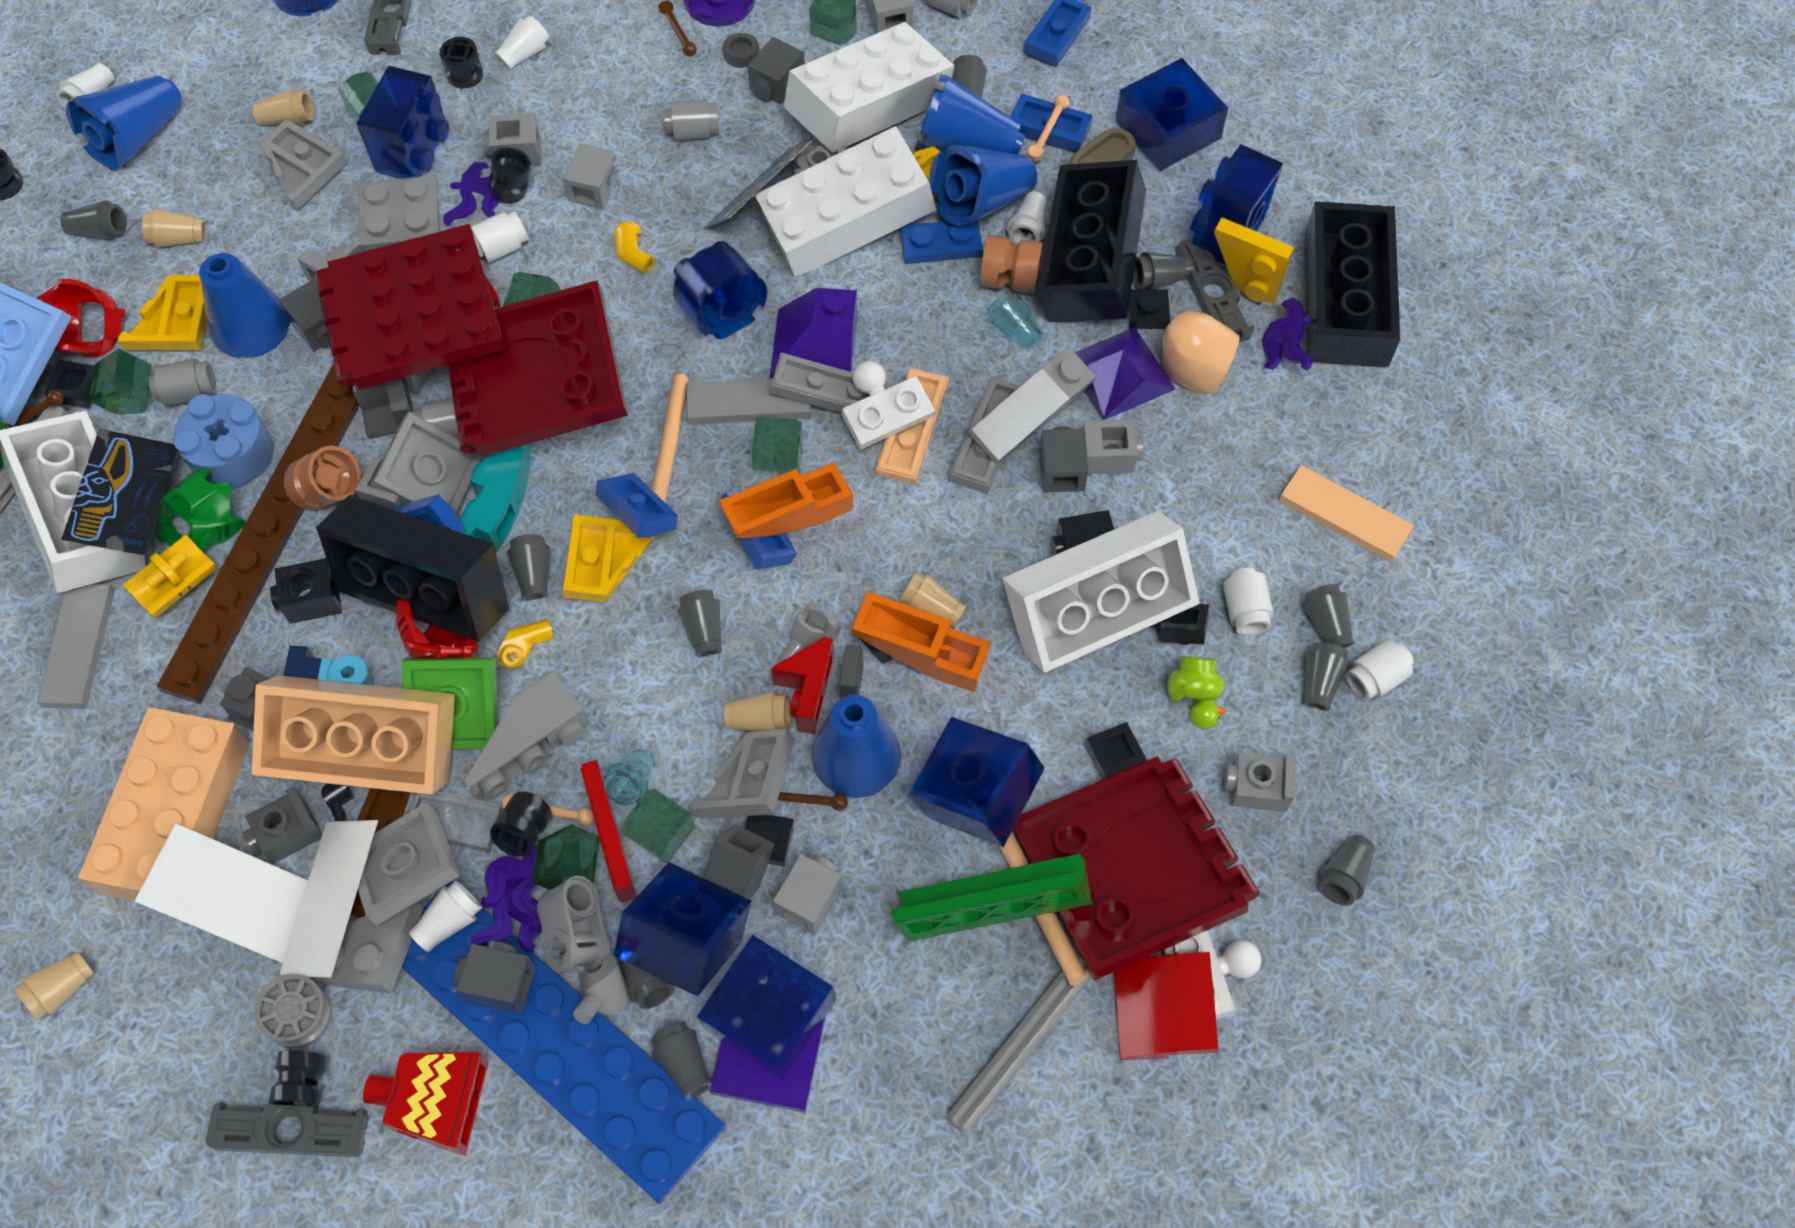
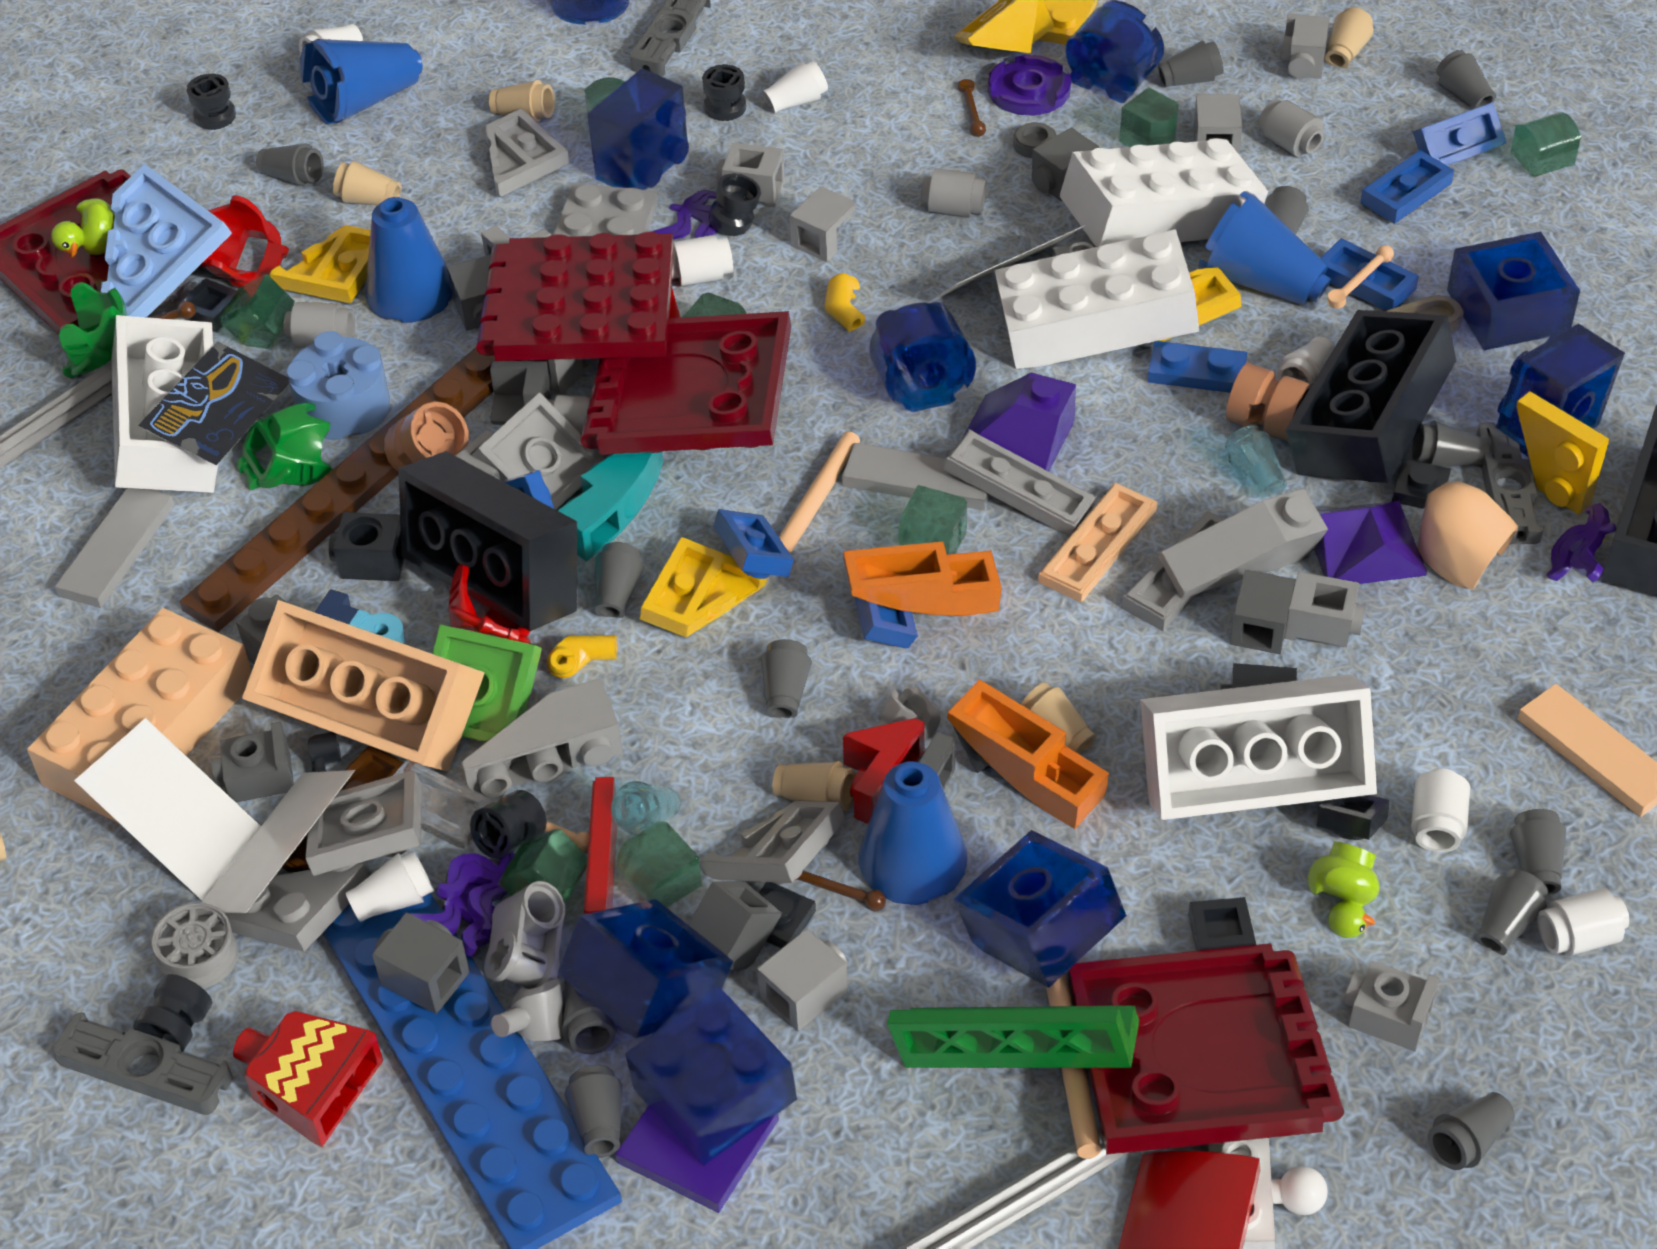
camera: 20 degrees right, 15 degrees down
yellow hips [123,535,217,619] -> none
white plate [841,361,935,450] -> none
blue cone [929,144,1037,226] -> none

